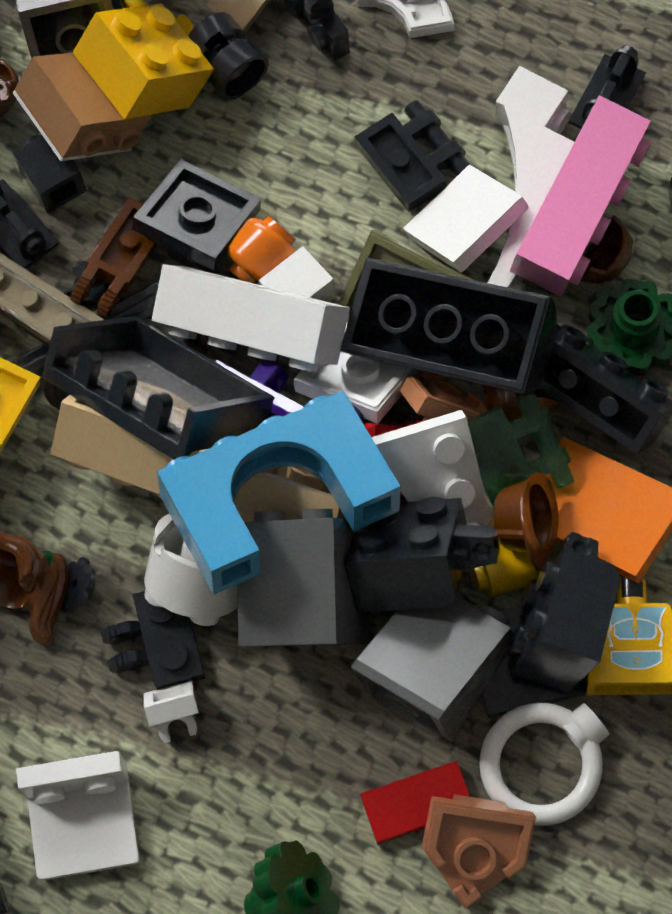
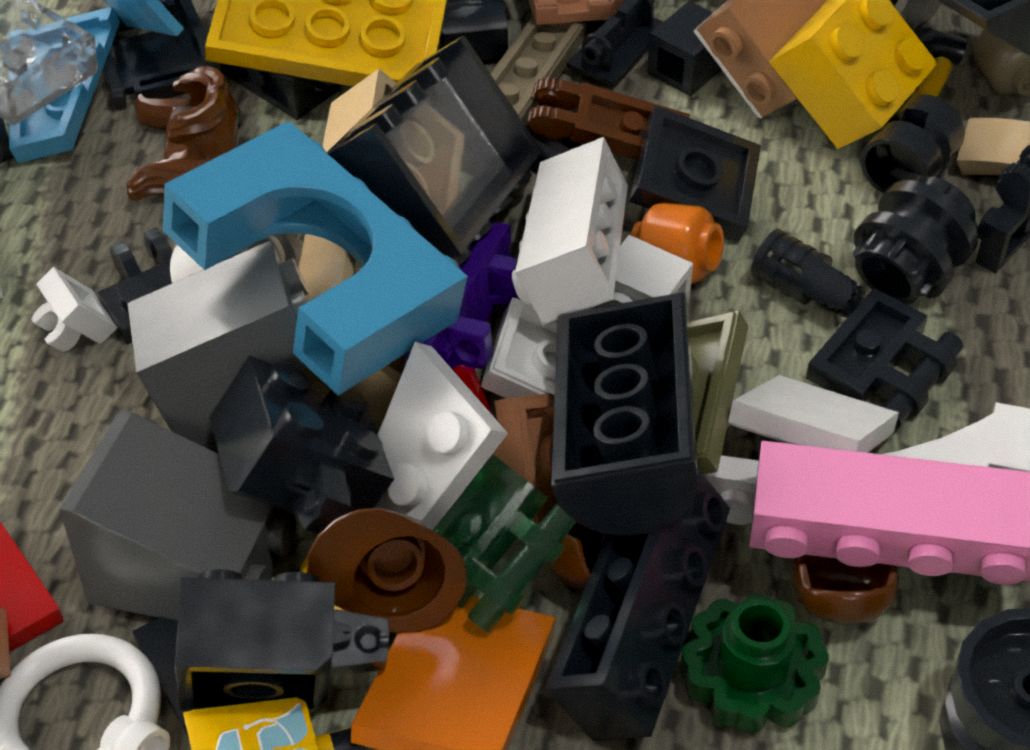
camera: 65 degrees right, 20 degrees down
none -> black hinge [751,229,866,316]
none -> black piece [853,175,978,304]

